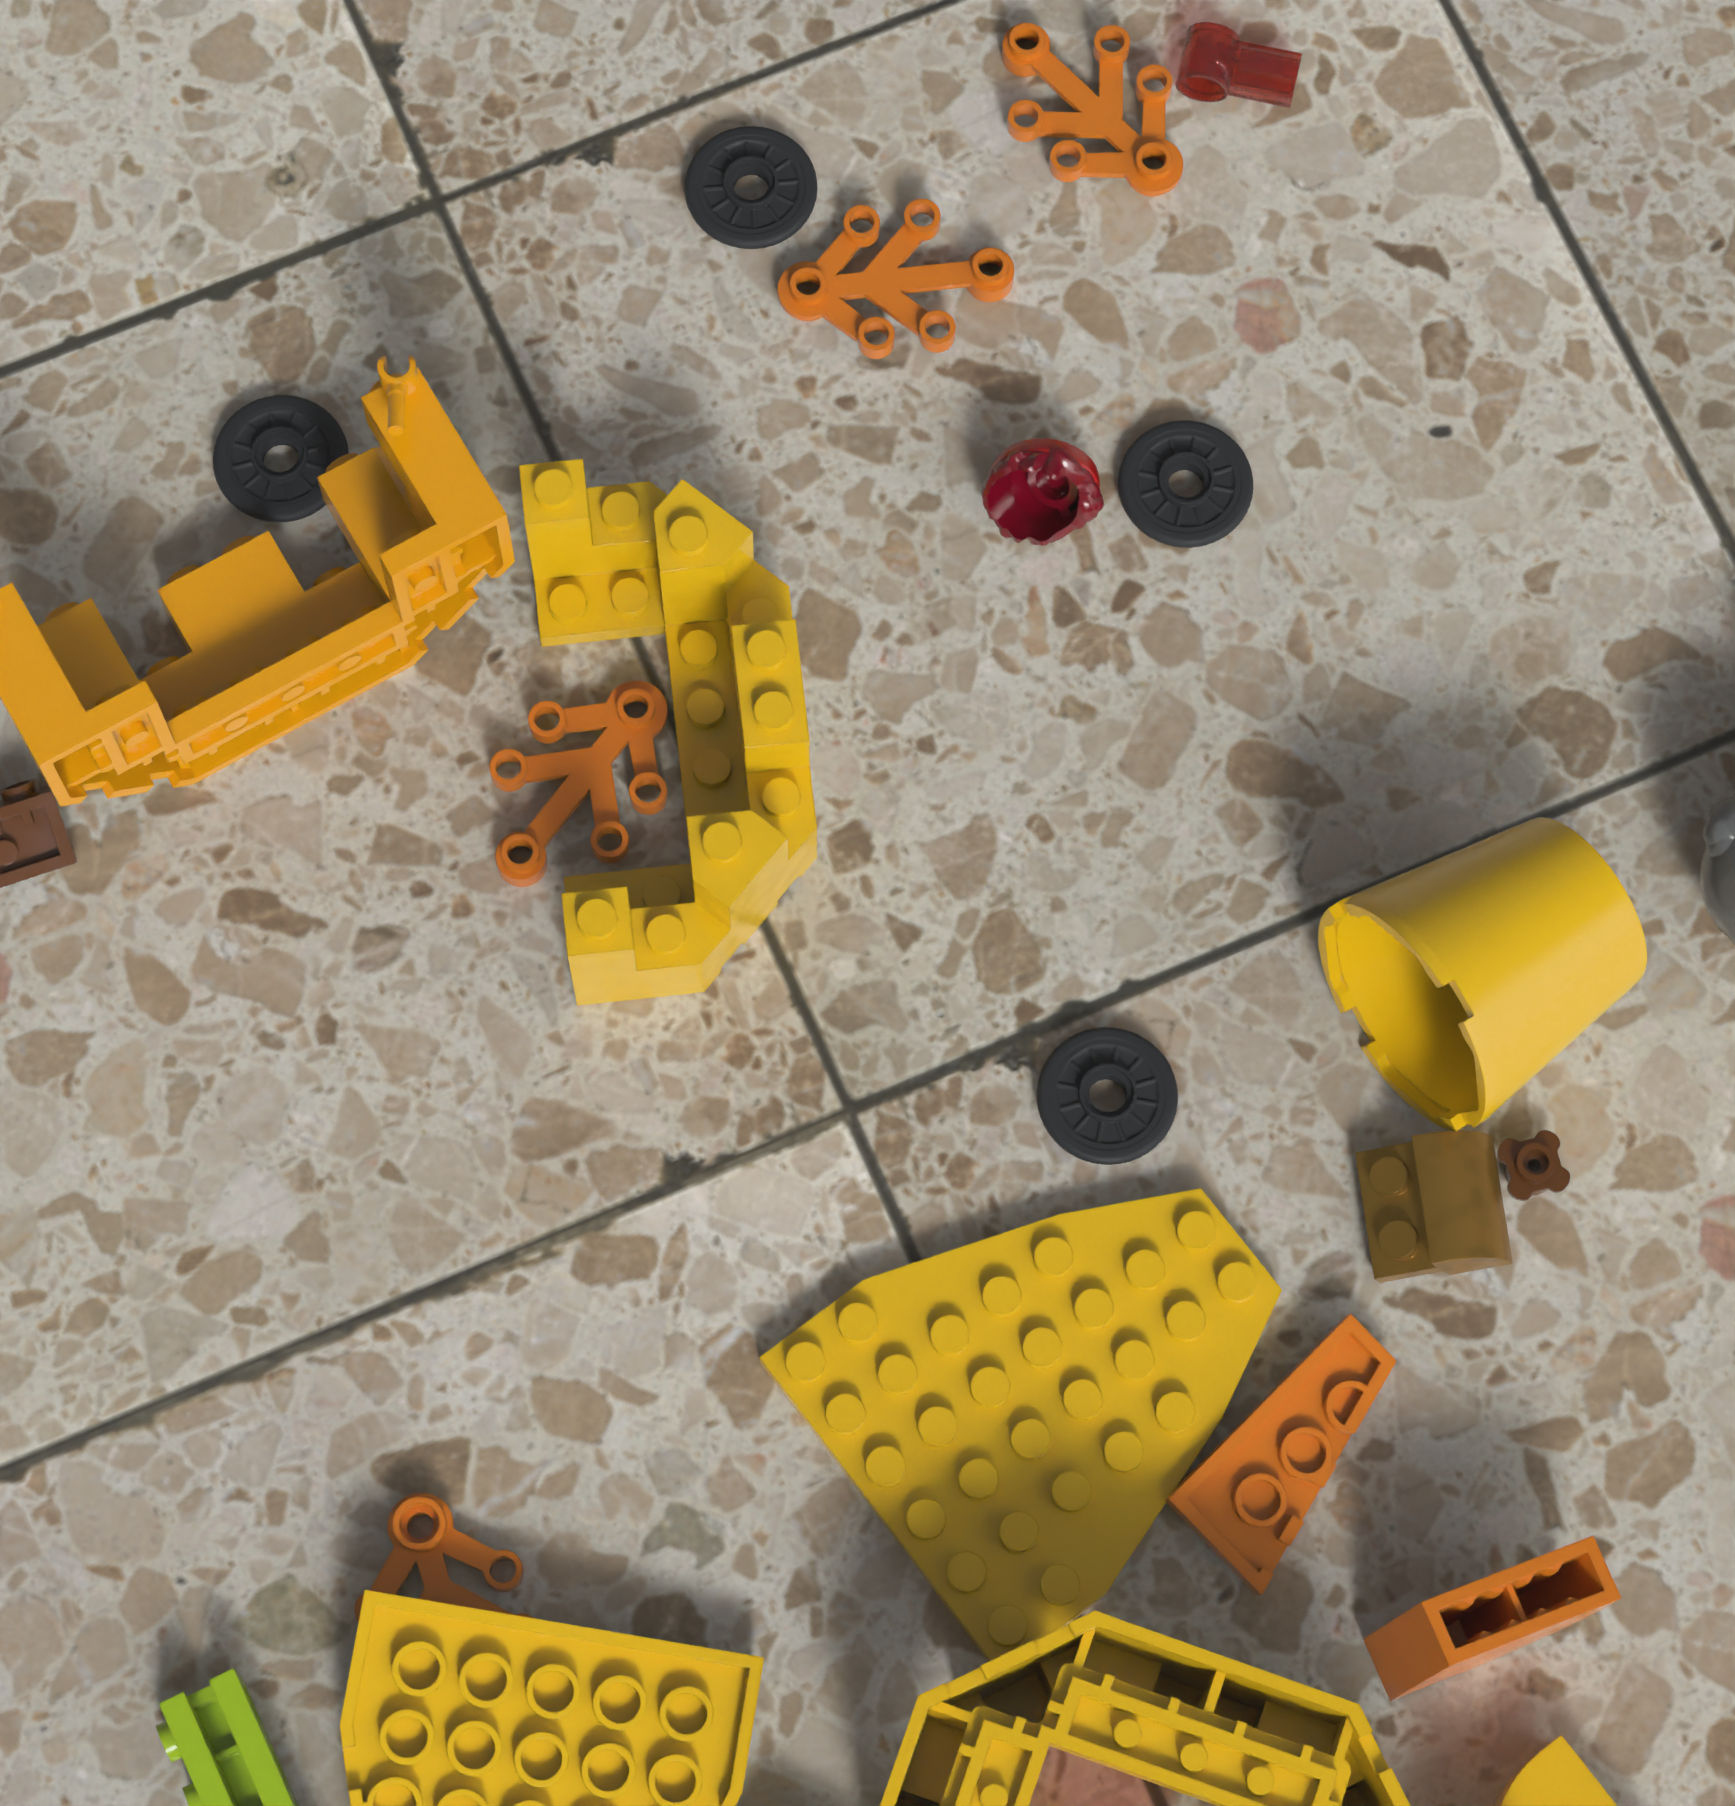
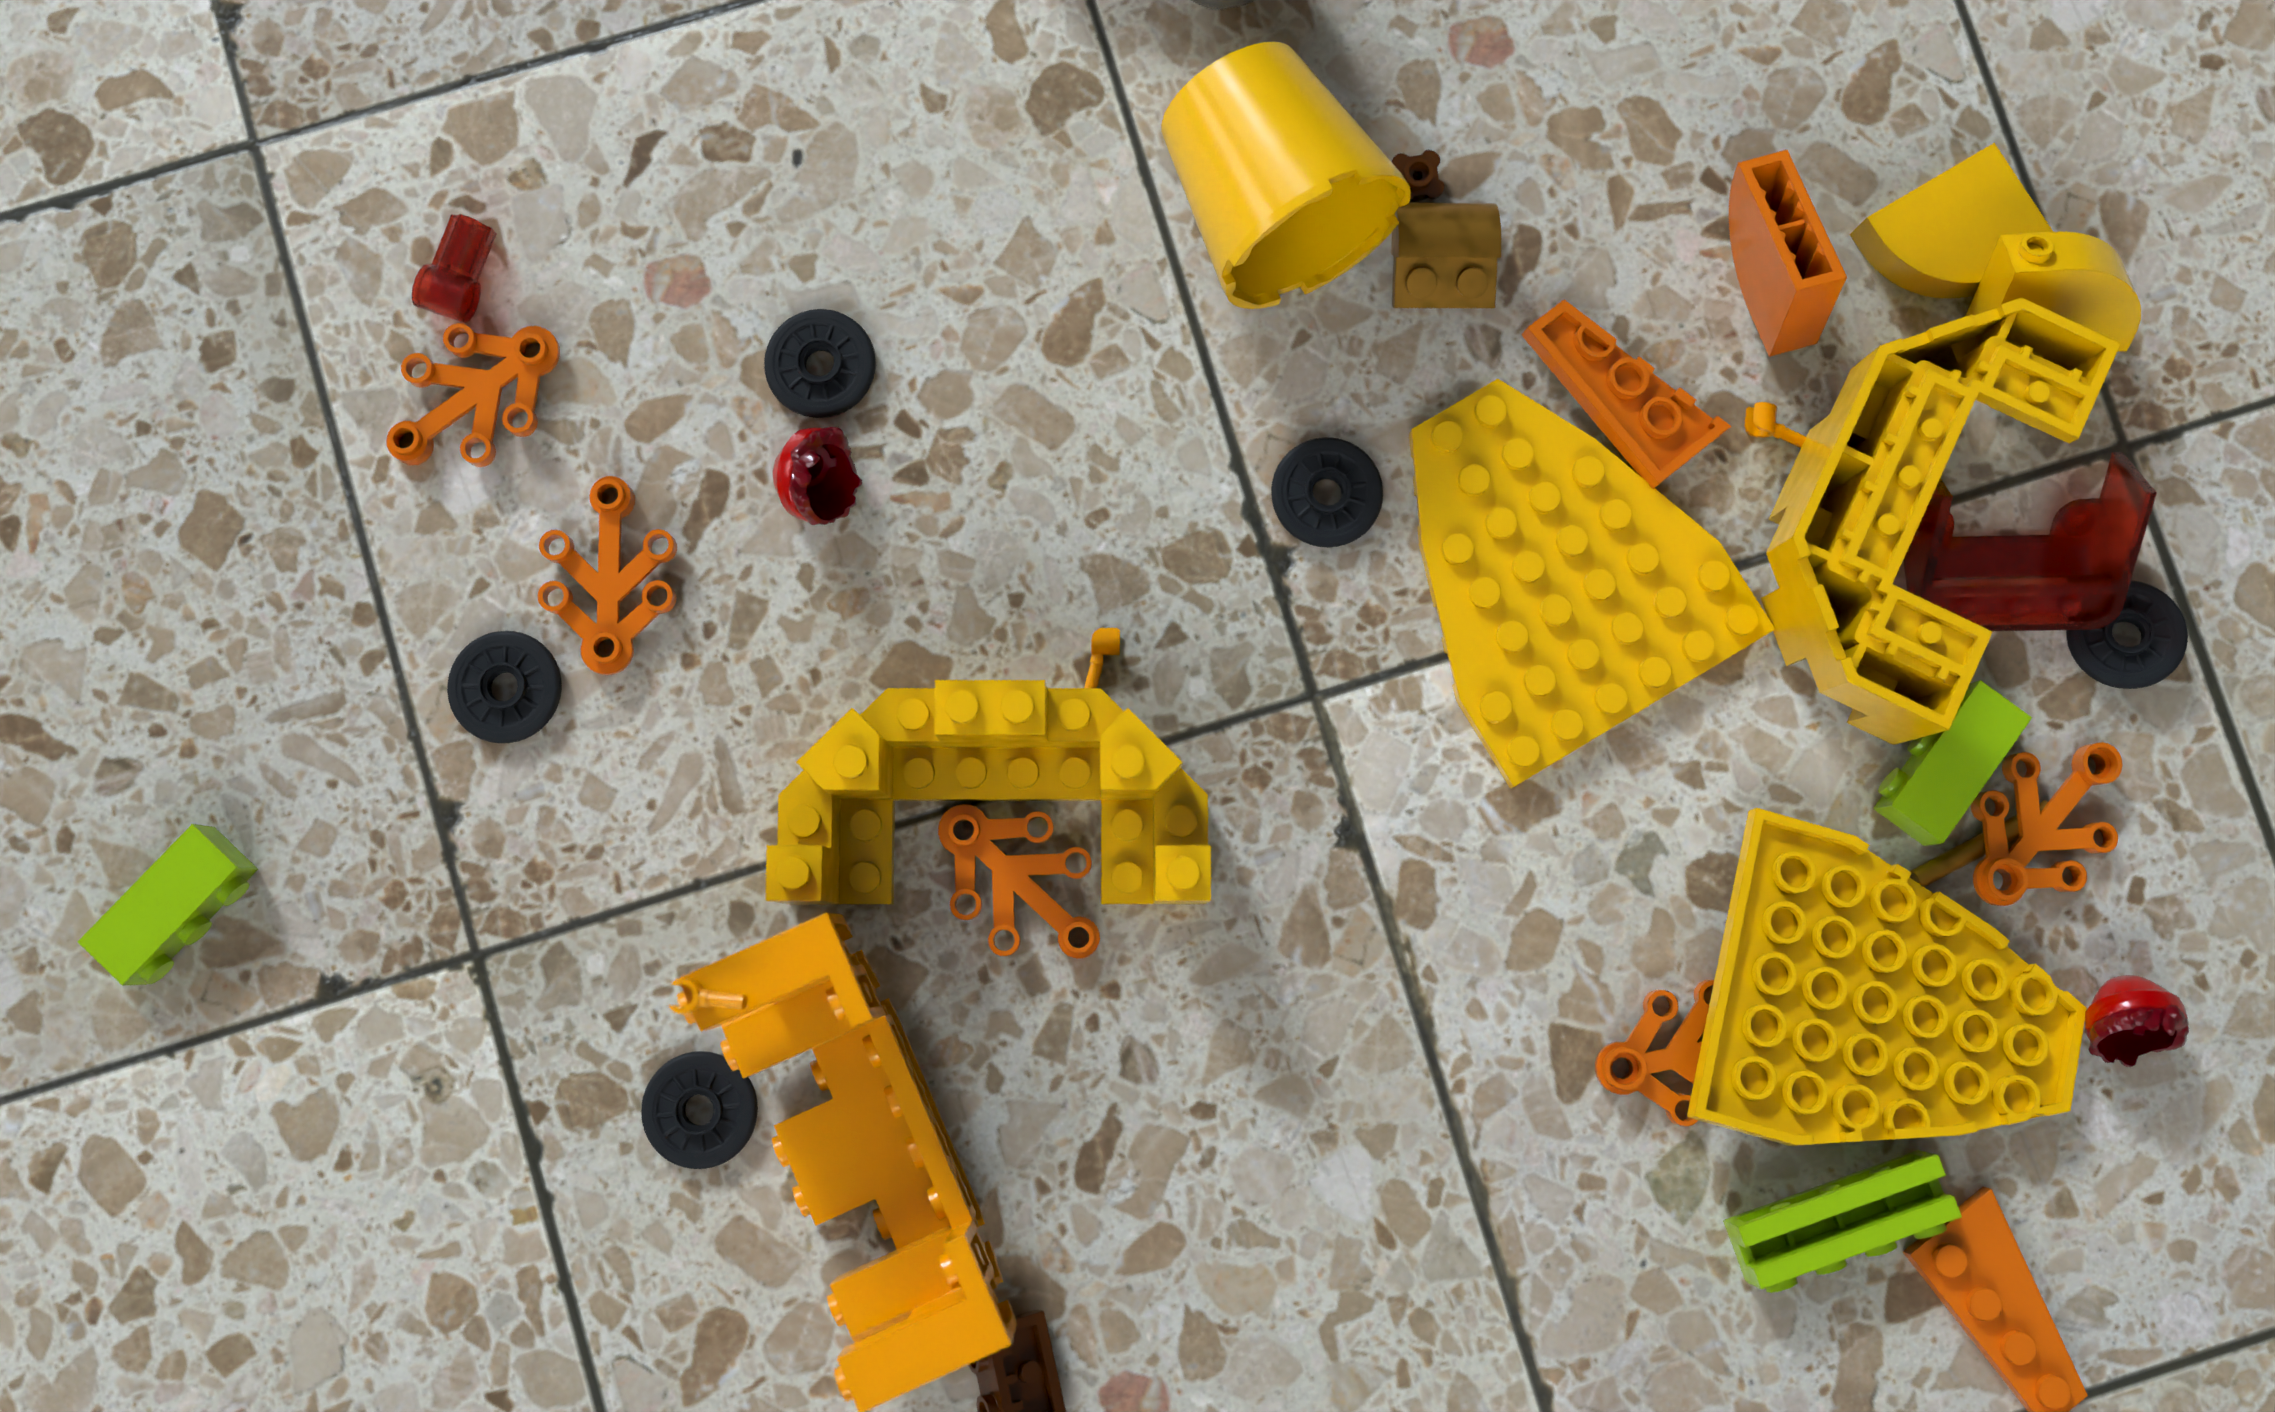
camera: 85 degrees left, 10 degrees up
none -> light orange hand [1084,628,1120,688]
none -> light orange hand [1744,402,1806,448]

